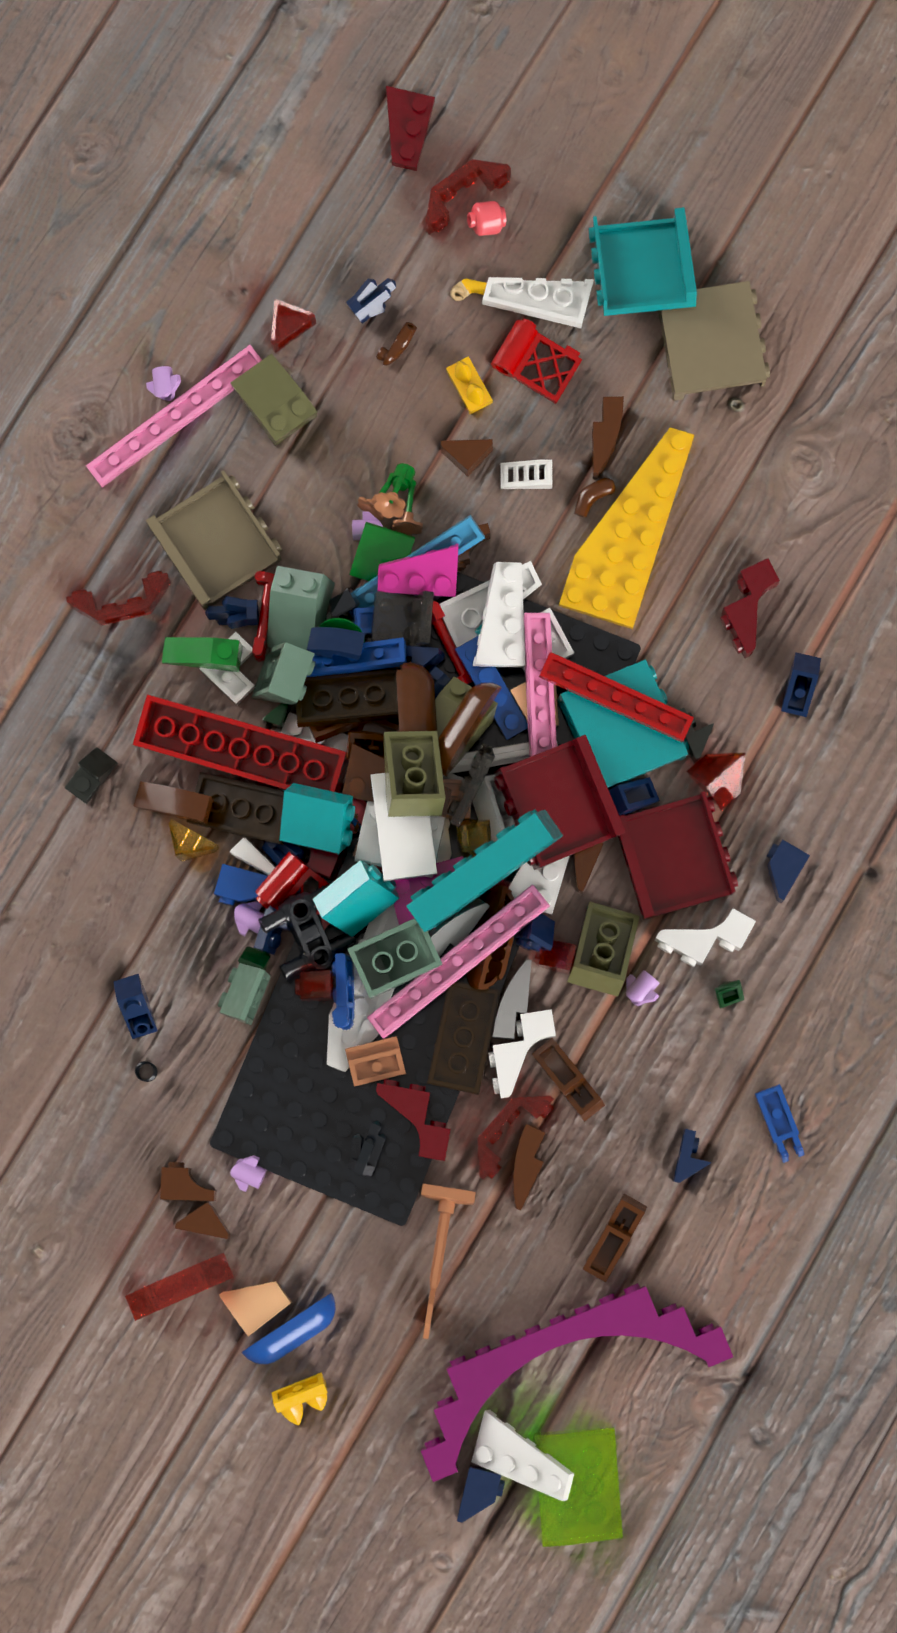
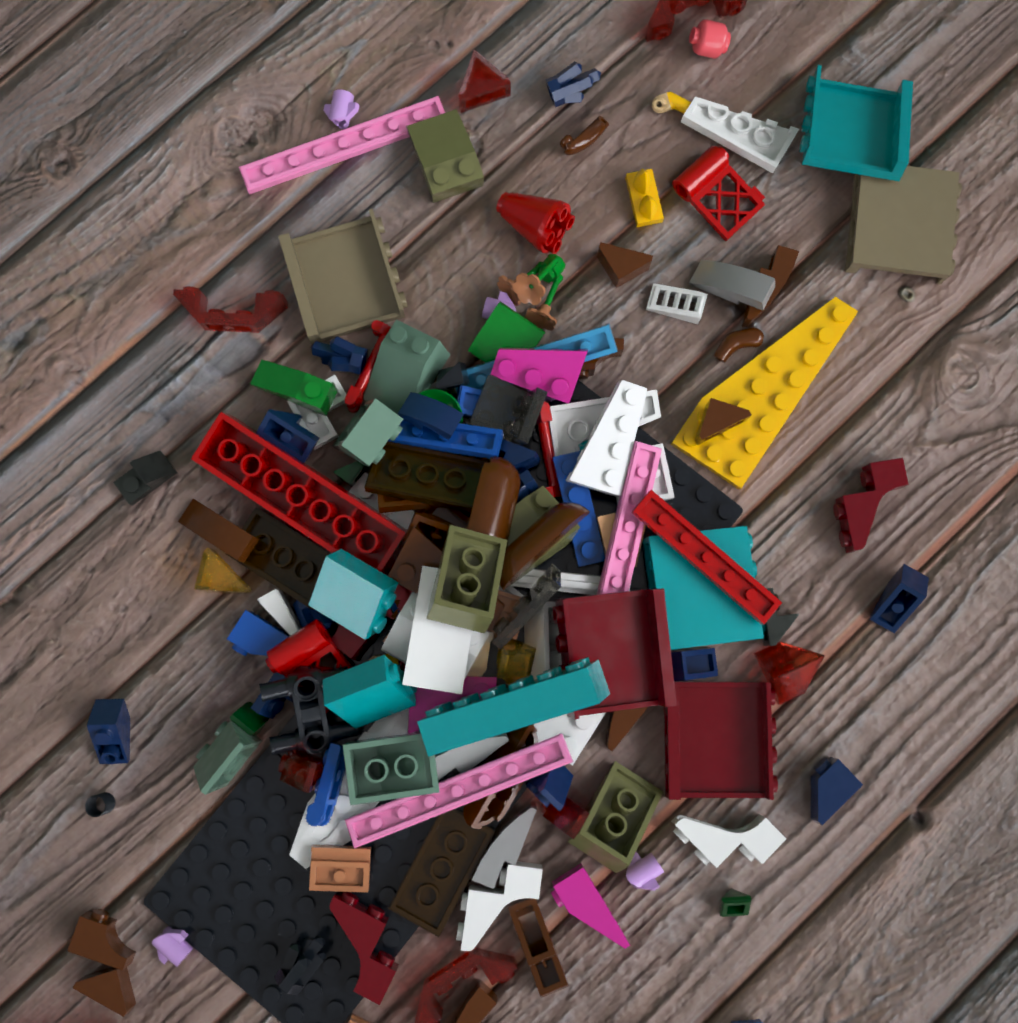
camera: 10 degrees right, 0 degrees up
lavender piece [234,901,264,937] -> none
none -> dark blue slope [256,409,320,463]
none -> red cone [496,192,575,254]
none -> dark pink slope [551,863,630,949]
none -> light grey slope [689,260,775,311]
none -> reddish brown slope [695,398,752,445]

